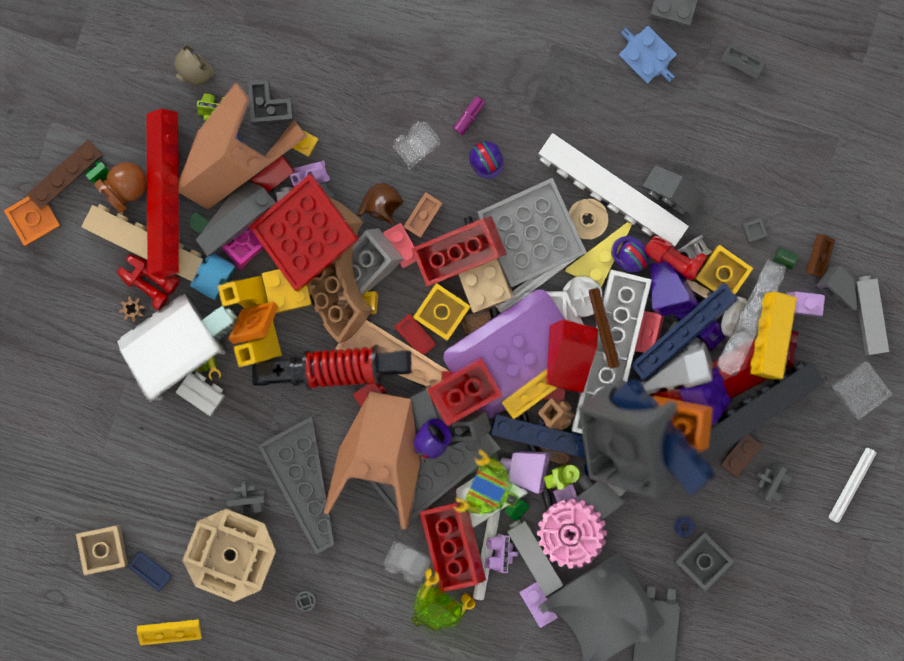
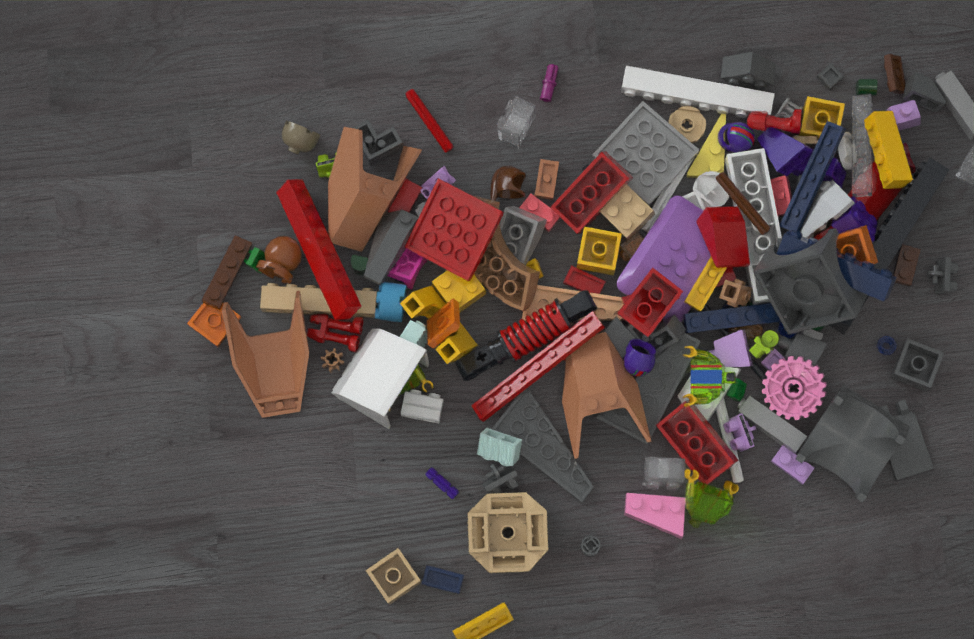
camera: 15 degrees left, 10 degrees down
yellow plate [292,131,319,157] -> none
dark purple helmet [469,141,504,179] -> none
none -> nougat windscreen [222,291,309,418]
none -> red axle [405,89,453,153]
none -> dark purple axle [425,468,459,499]
none -> plate [471,311,605,422]
none -> light aqua brick [477,428,522,466]
none -> bright pink wedge [624,493,686,539]

